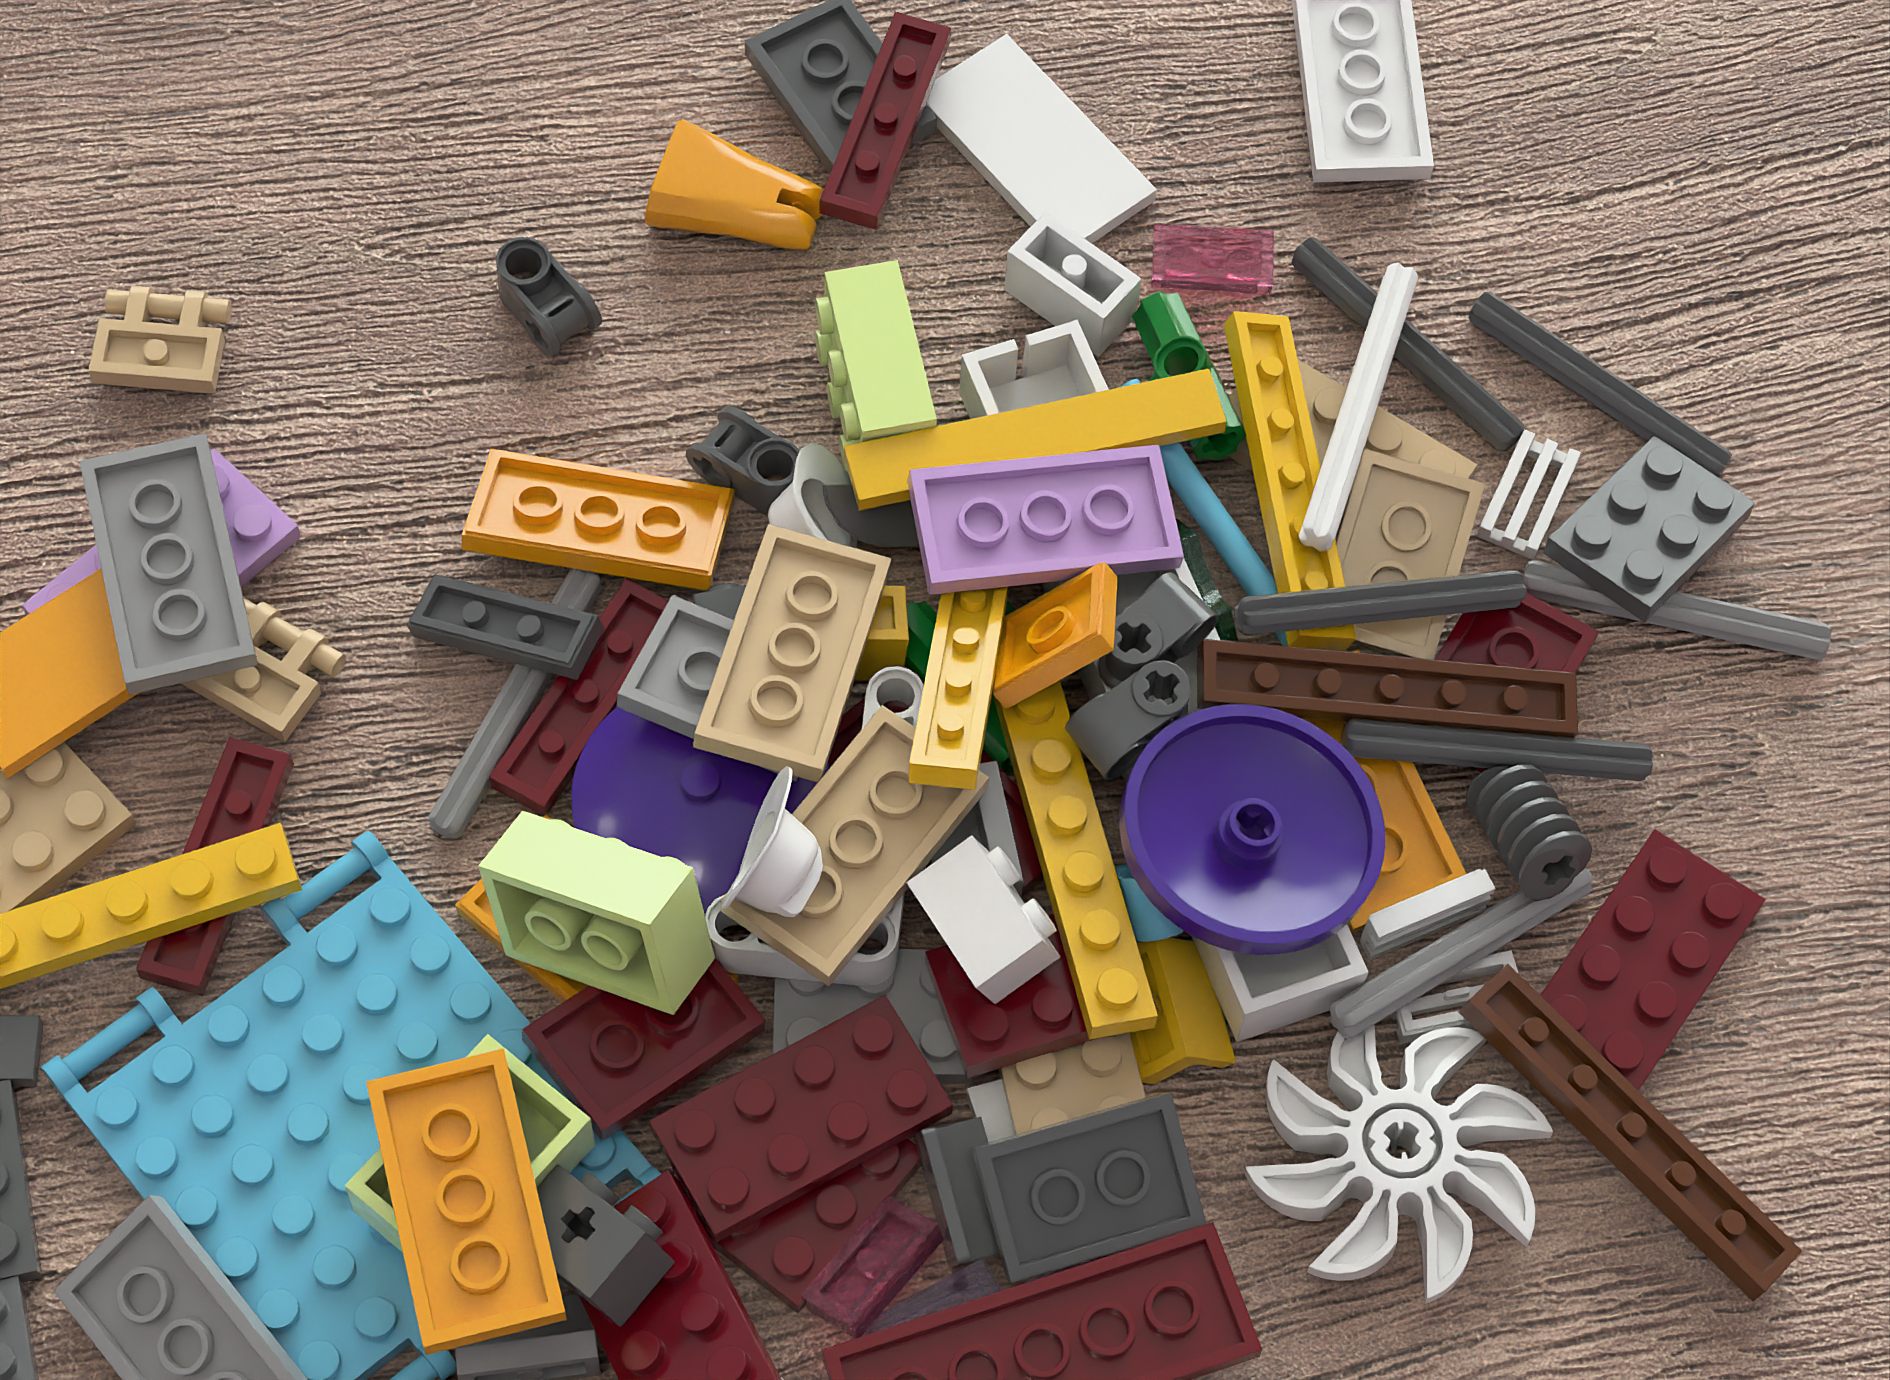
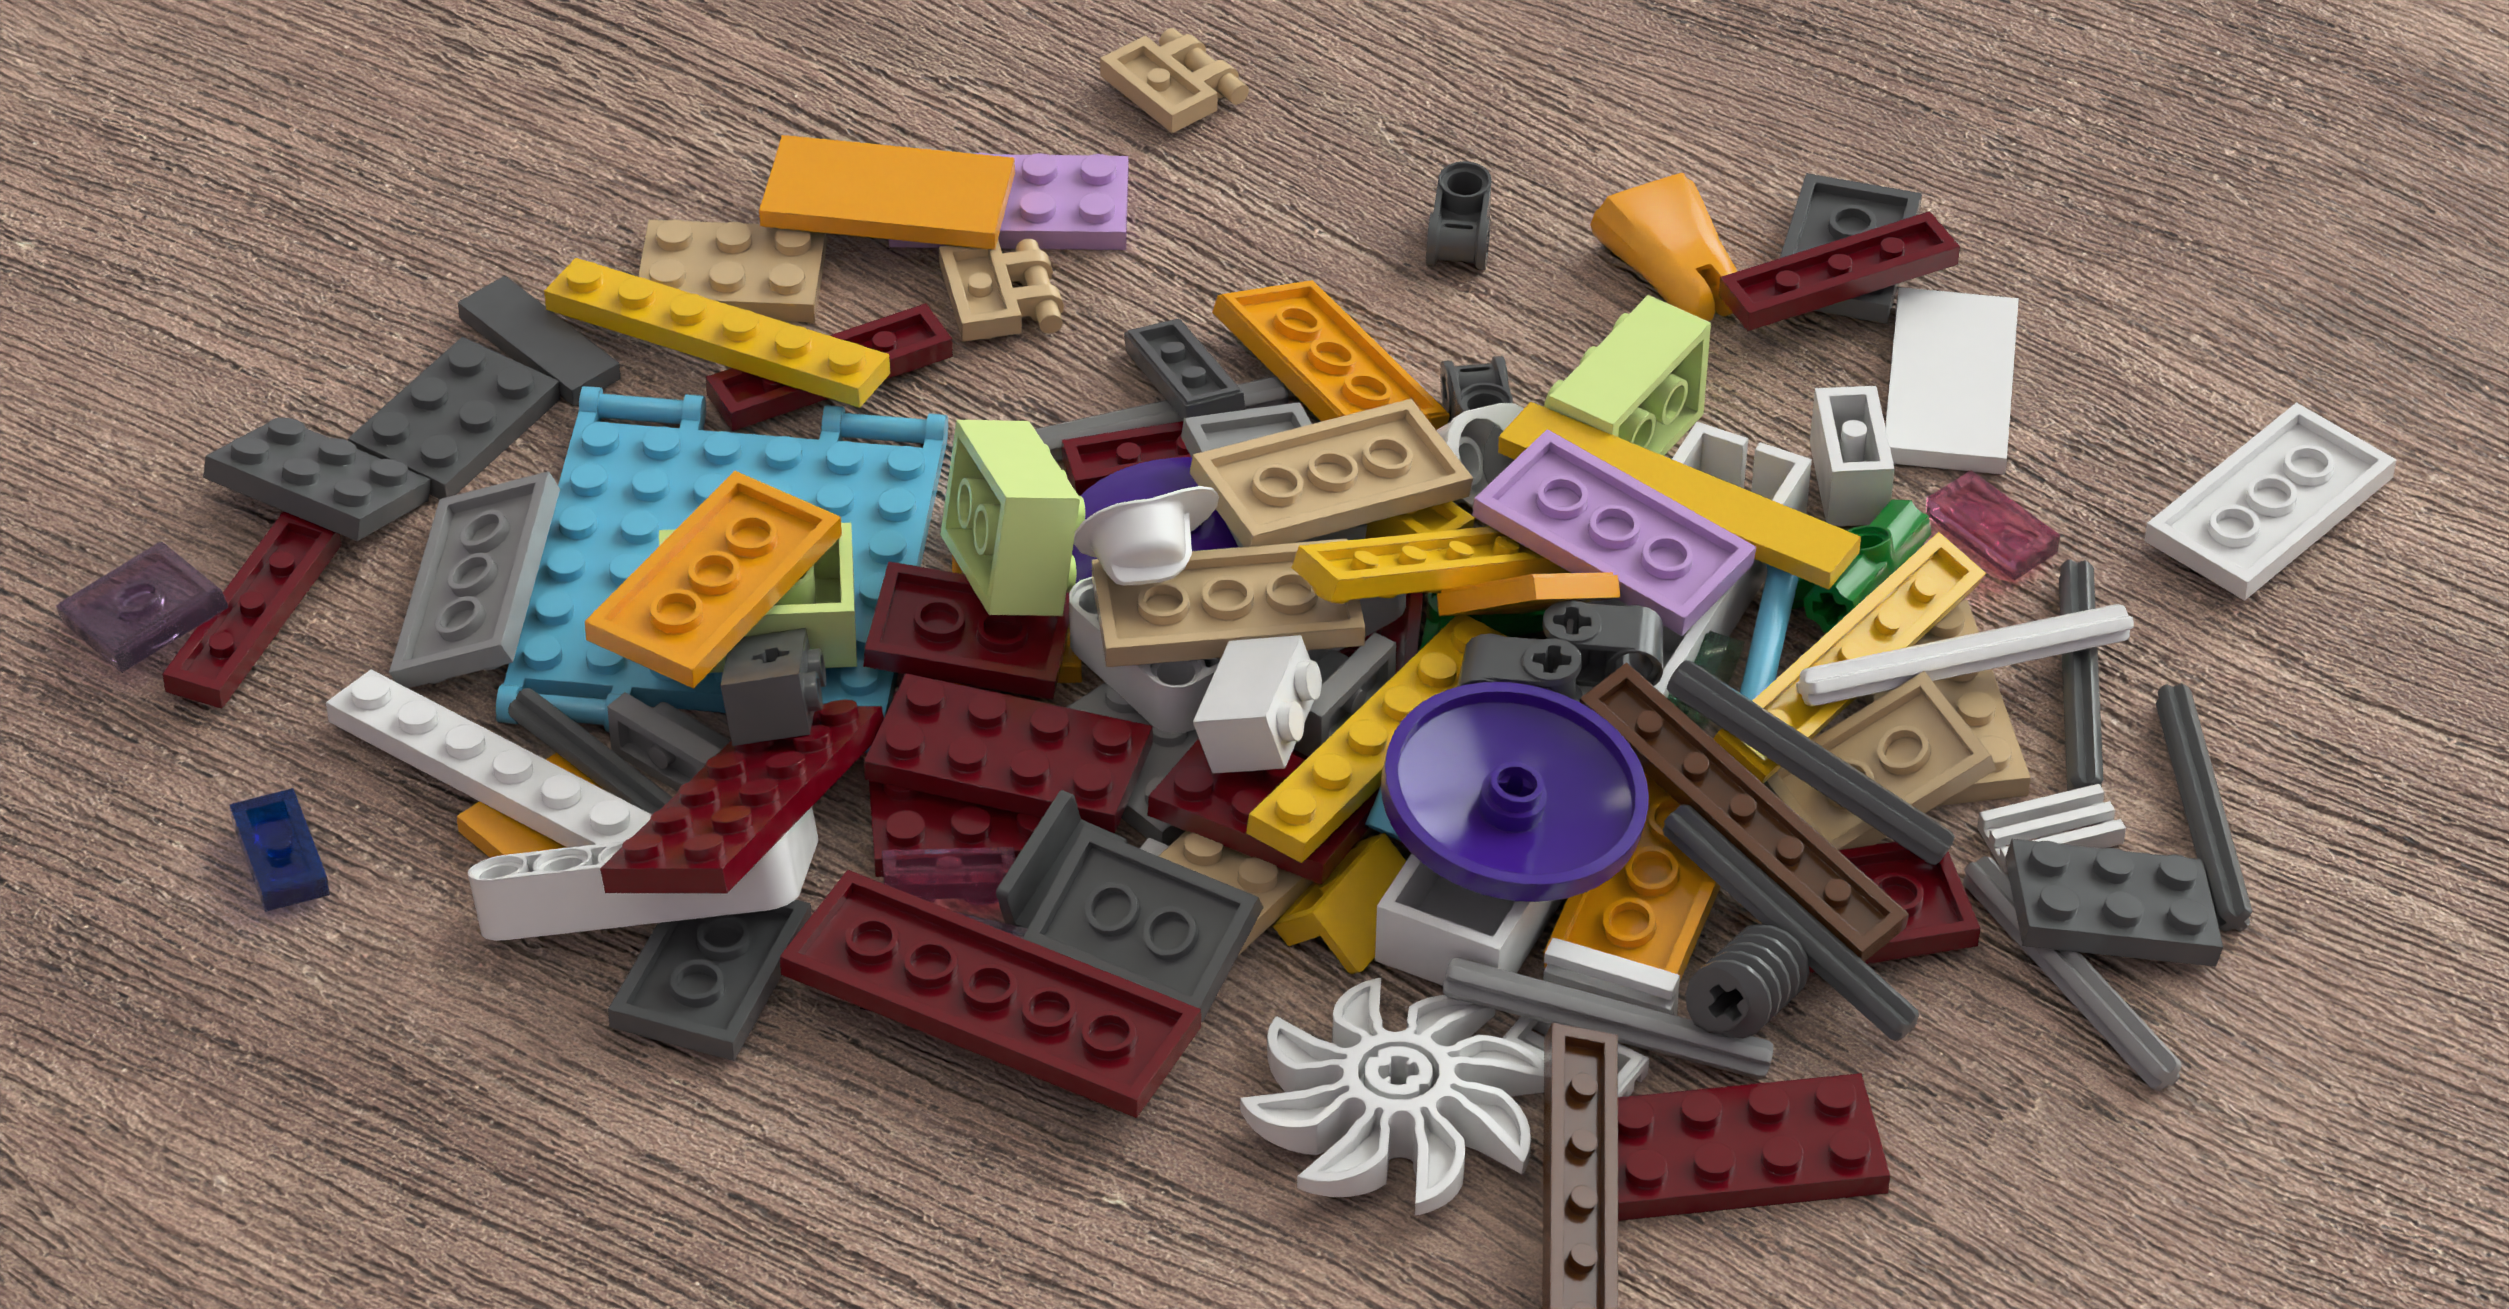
camera: 50 degrees right, 20 degrees down
light grey plate [79,433,258,695] -> none

